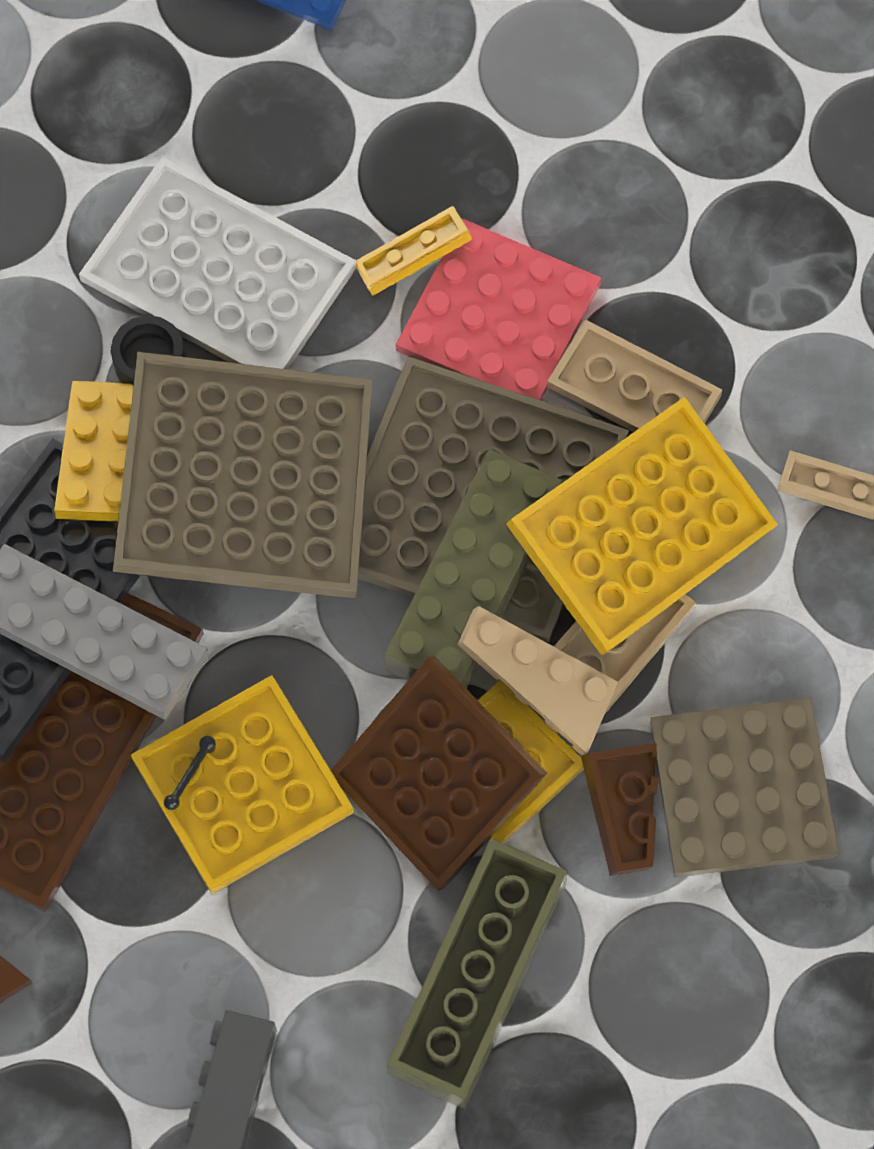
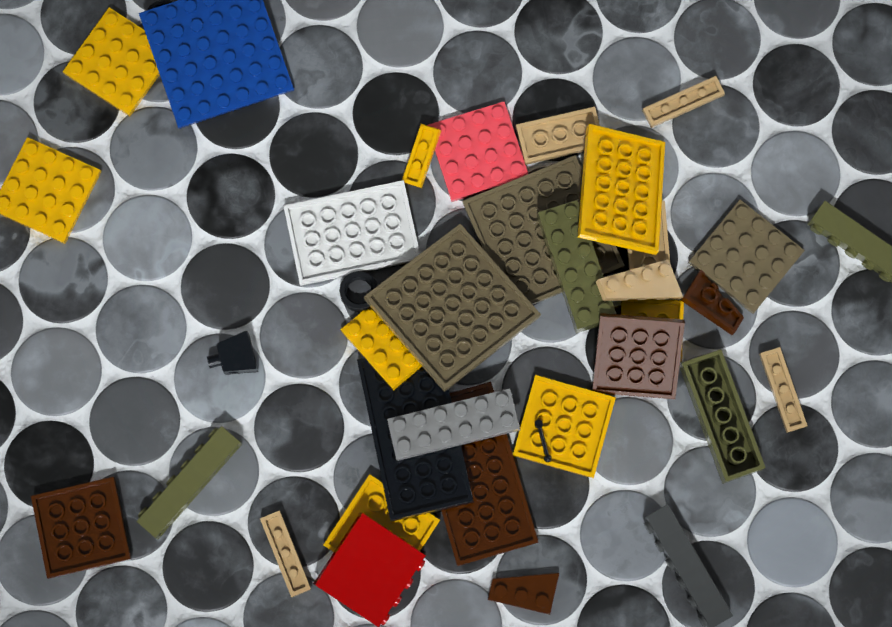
camera: 45 degrees left, 10 degrees up
none -> tan plate [759,347,807,433]

